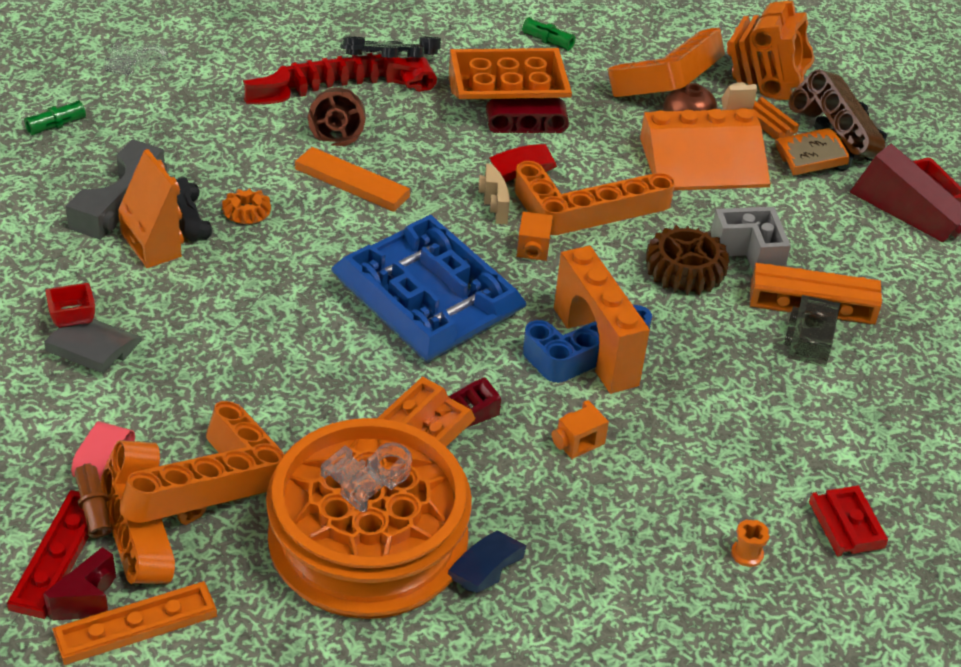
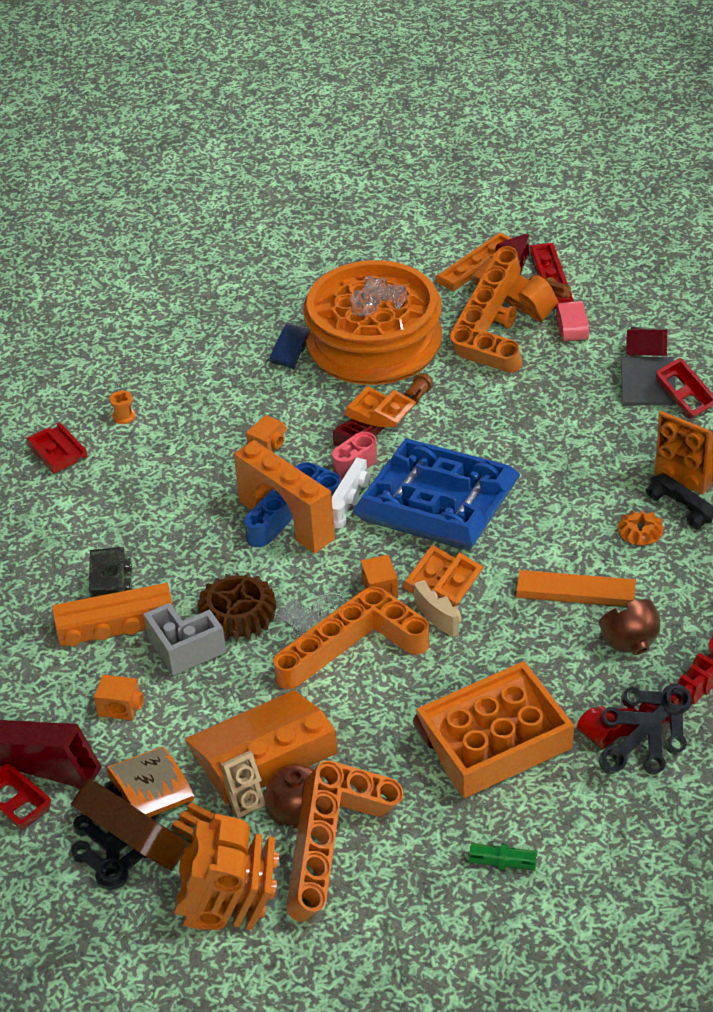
camera: 165 degrees right, 0 degrees up
red slope [489,144,557,183] -> none
none -> orange brick [94,674,144,721]
none -> clear piece [276,592,345,638]
none -> coral beam [332,432,377,480]
none -> white plate [332,457,370,528]
none -> orange slope [403,545,484,607]
none -> dark red slope [626,327,668,356]

